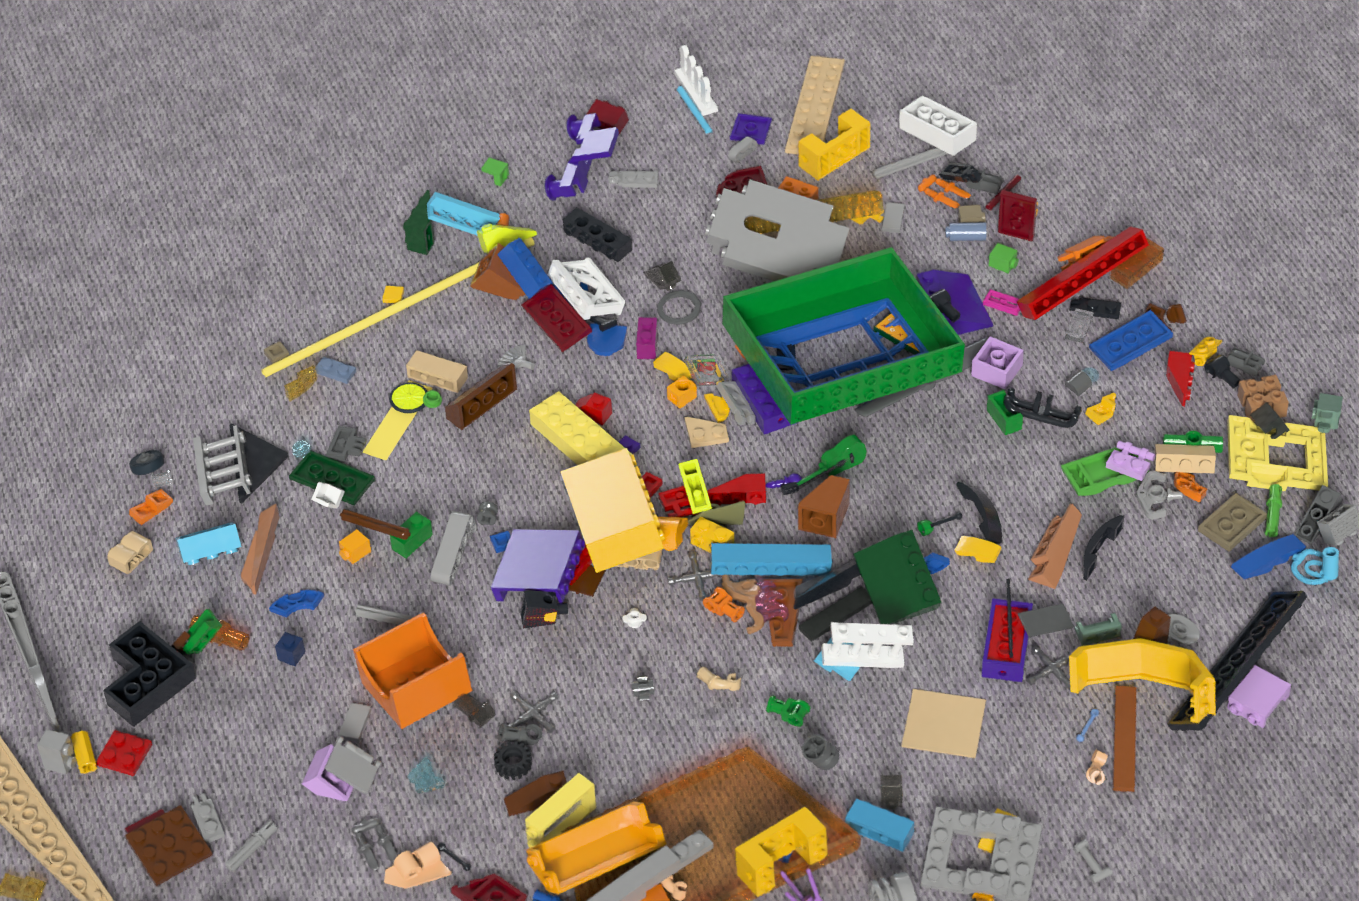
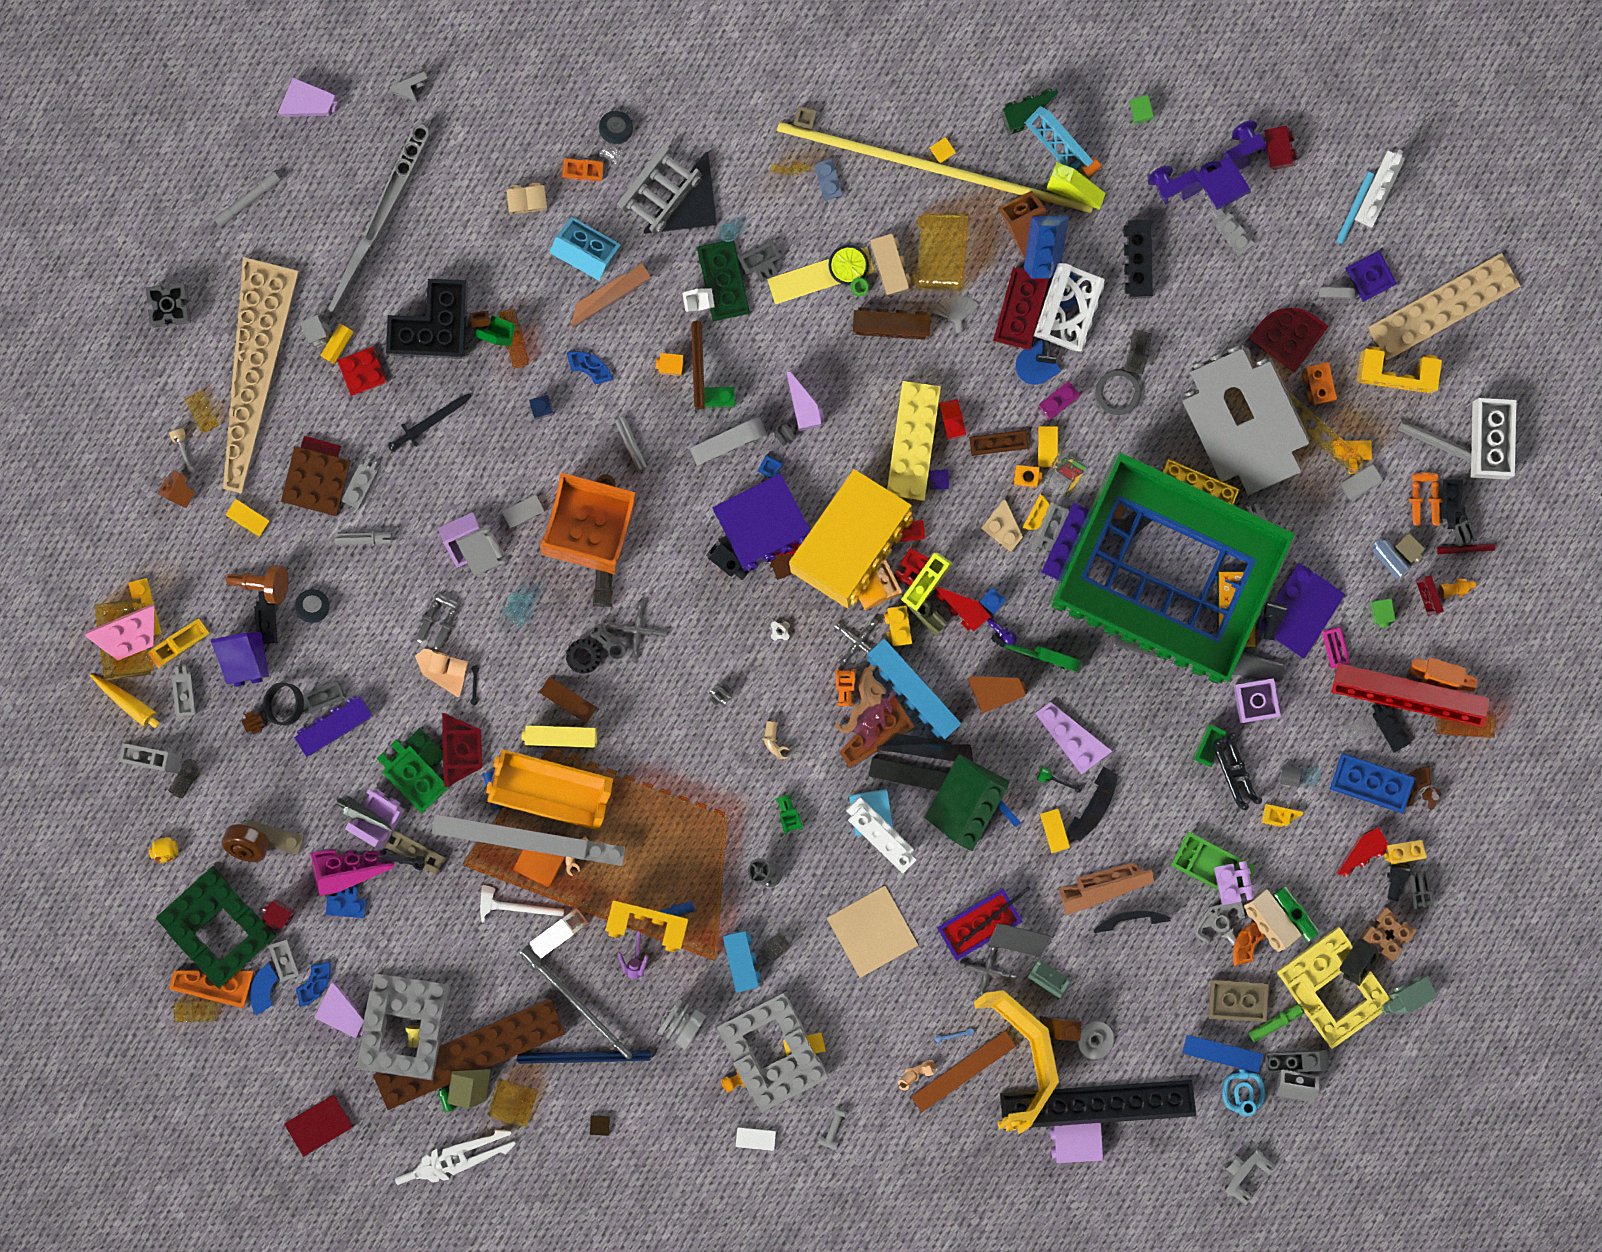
camera: 50 degrees right, 40 degrees up
none -> black sword [388,394,472,452]
none -> lavender slope [787,372,824,431]
none -> clear yellow windscreen [912,212,969,293]
none -> reddish brown tile [969,430,1029,456]
none -> blue brick [979,588,1006,615]
none -> lavender wing [1035,702,1112,775]

